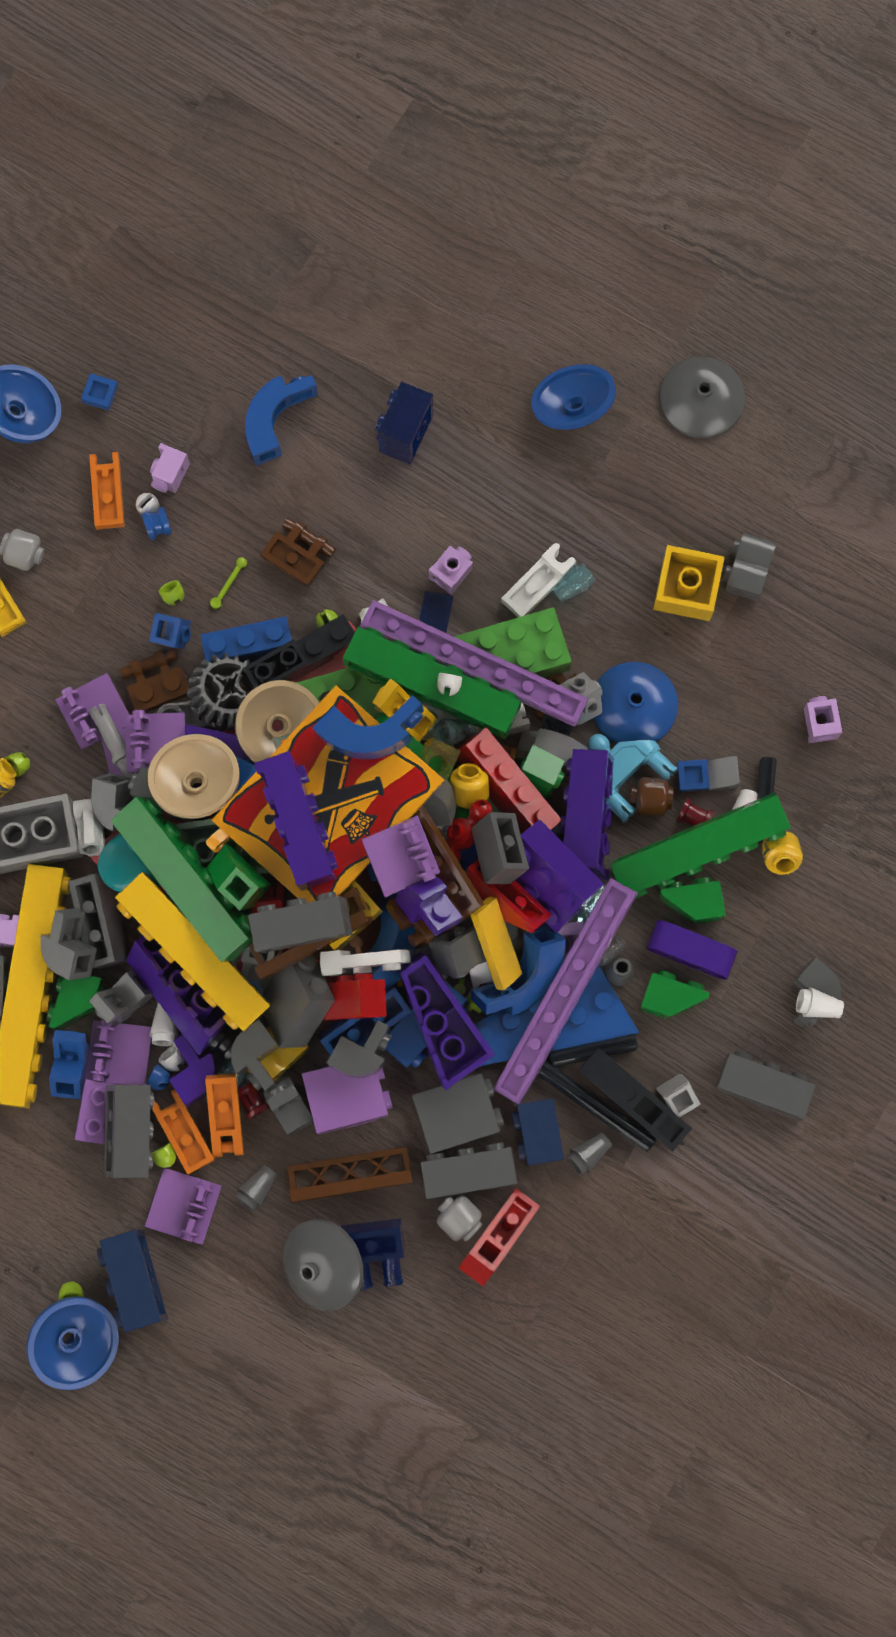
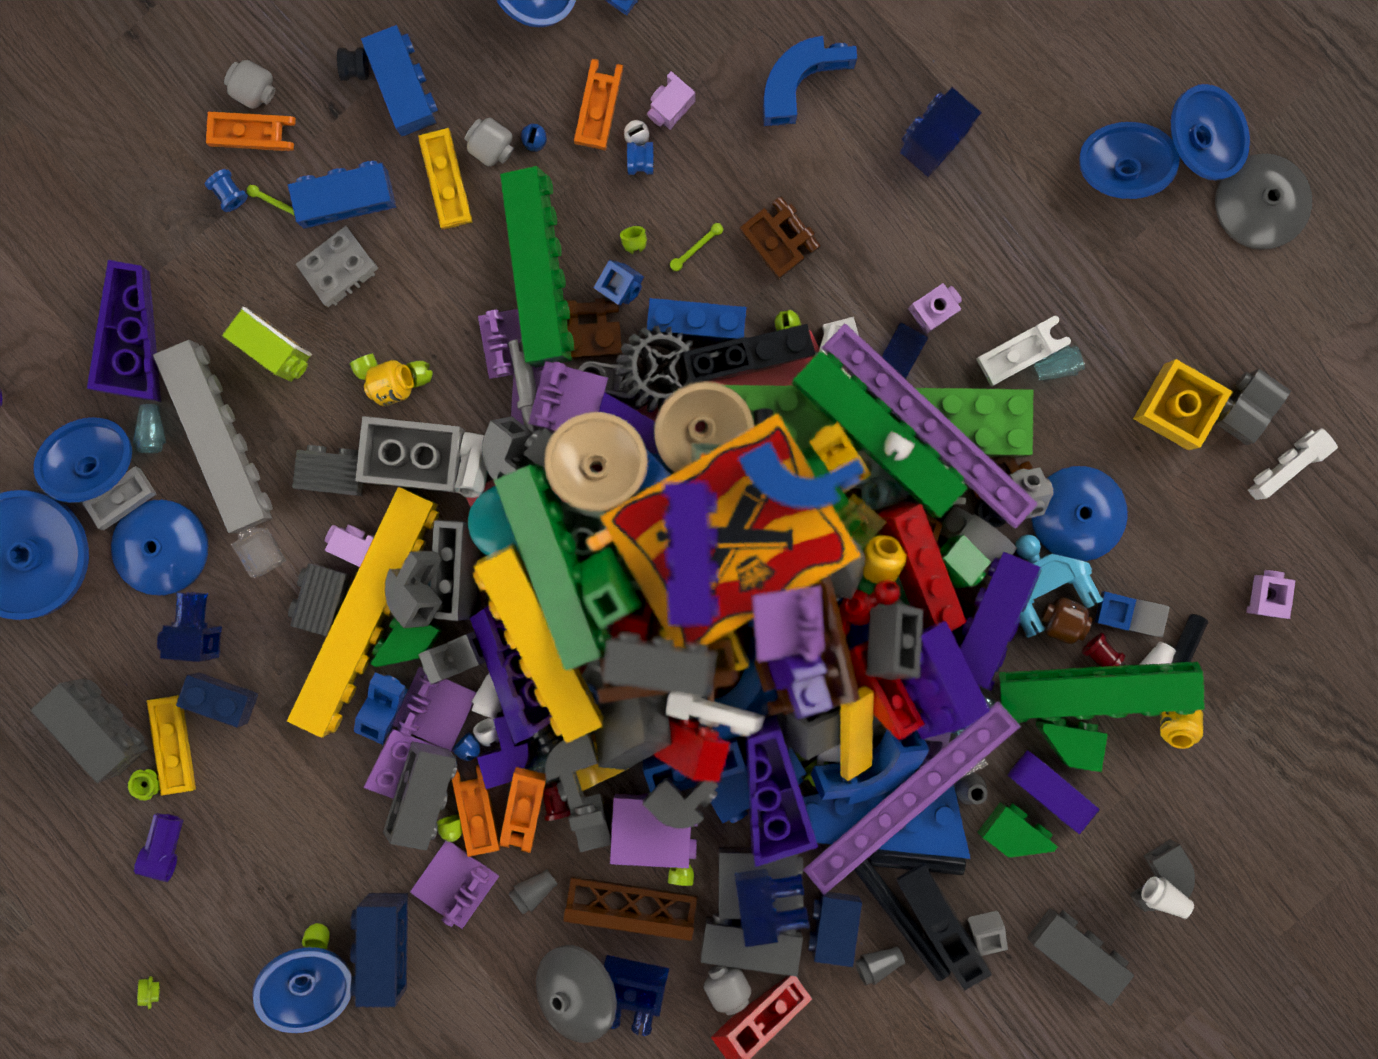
camera: 20 degrees right, 10 degrees up
none -> green brick [500,166,574,368]
none -> blue hinge [521,124,547,151]
none -> lime hinge [668,864,694,886]
none -> clear blue brick [734,869,809,948]
none -> blue dish [1171,84,1250,181]
none -> white plate [1248,428,1338,500]

